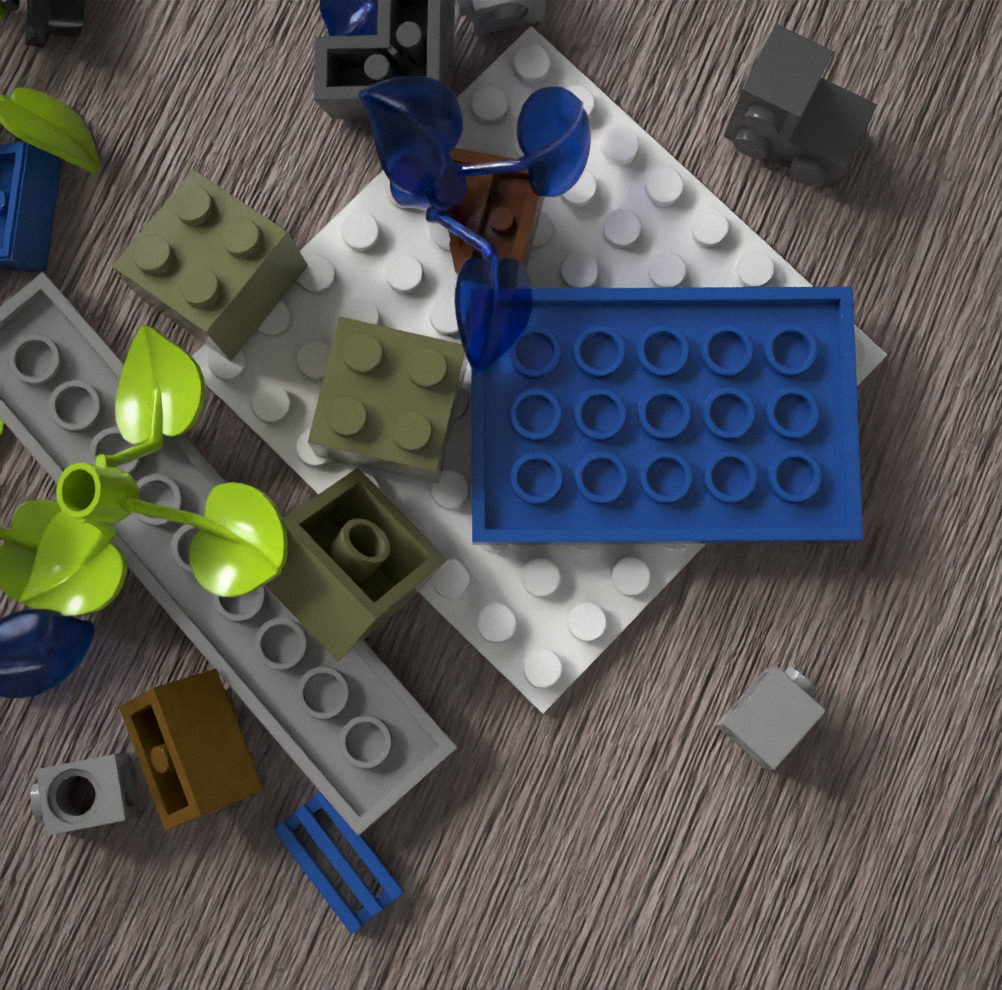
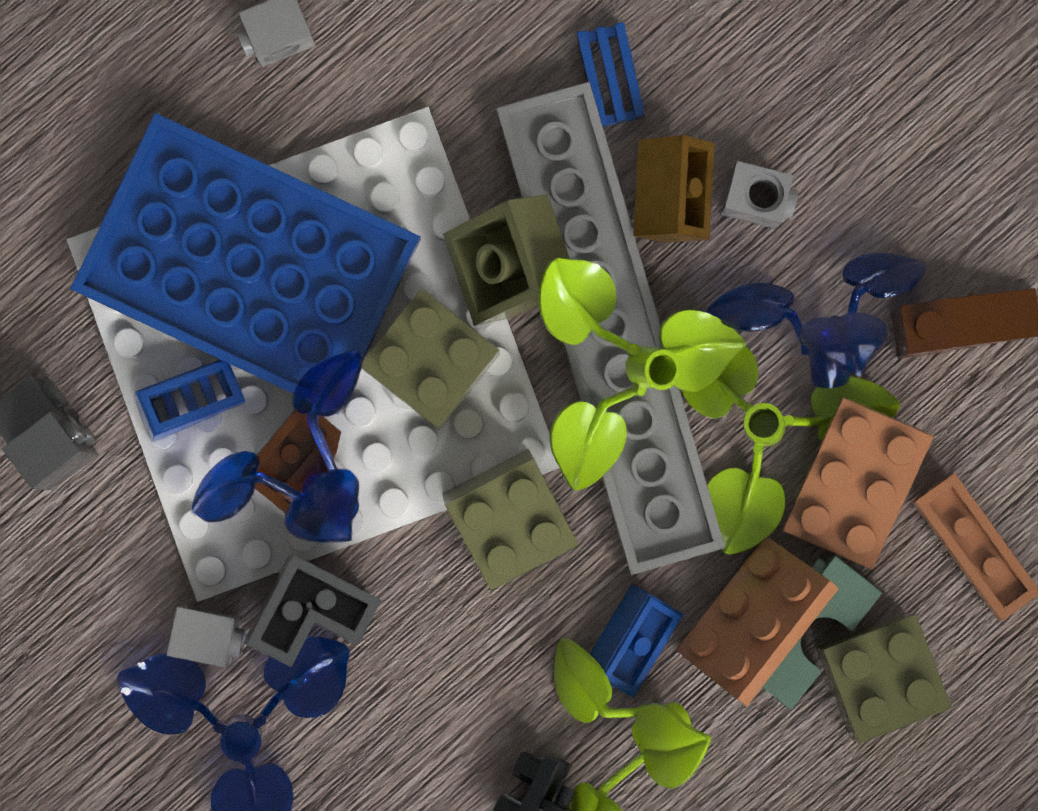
camera: 150 degrees left, 5 degrees up
none -> blue slope [134,359,246,442]

